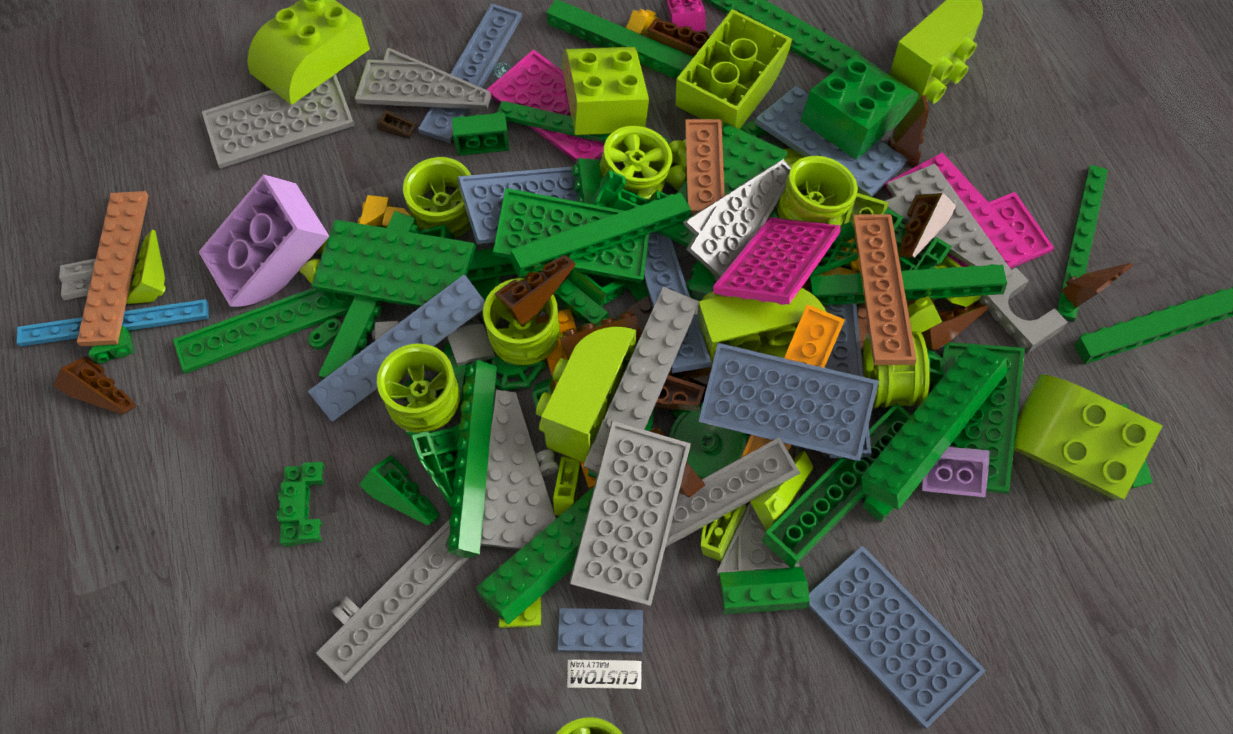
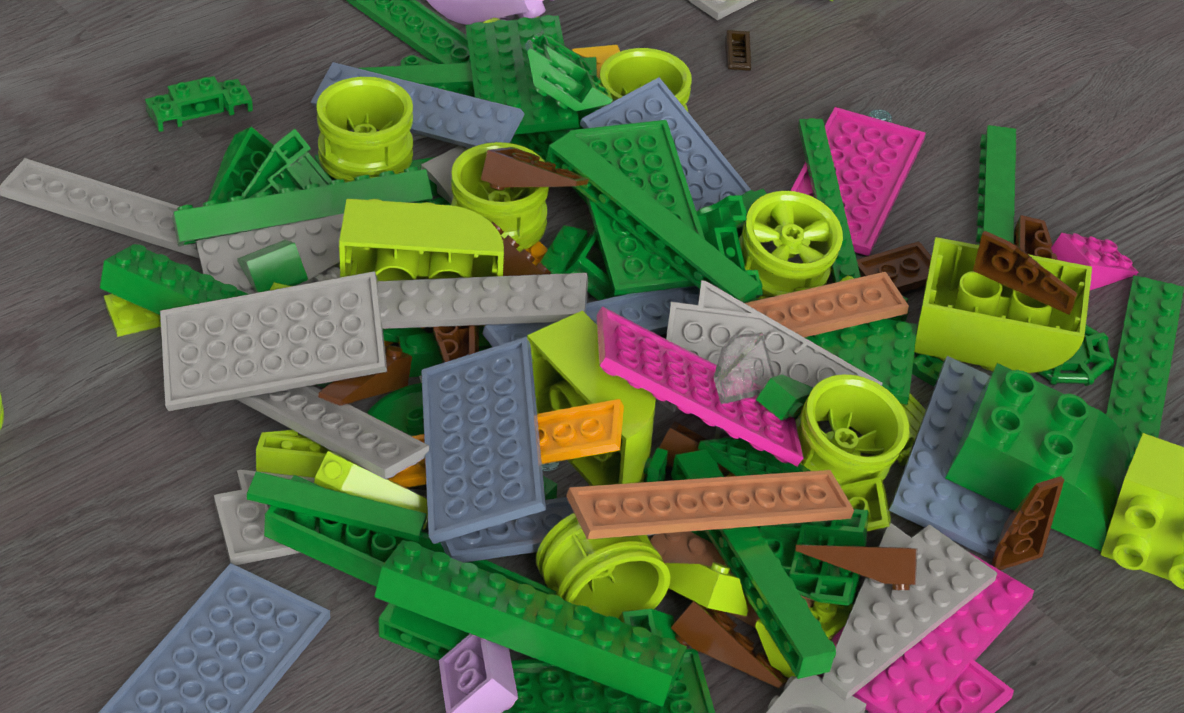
camera: 65 degrees right, 20 degrees down
light grey wheel [331,596,359,624] -> none
light grey wing [355,48,491,110] -> none
sand blue plate [418,4,522,144] -> none
green brick [452,113,510,156] -> none
sand blue plate [558,608,643,654] -> none
lime brick [561,47,649,135] -> none
white sticker [567,660,641,689] -> none
yellow slope [626,9,660,36] -> none
green slope [719,567,810,615] -> none
none -> green slope [237,240,308,293]
none -> green tile [247,471,427,542]
none -> green wedge [525,31,613,111]
none -> clear wedge [713,332,775,404]
none -> green slope [756,374,813,420]
none -> reddish brown plate [857,241,932,293]
none -> reddish brown wedge [973,231,1078,315]

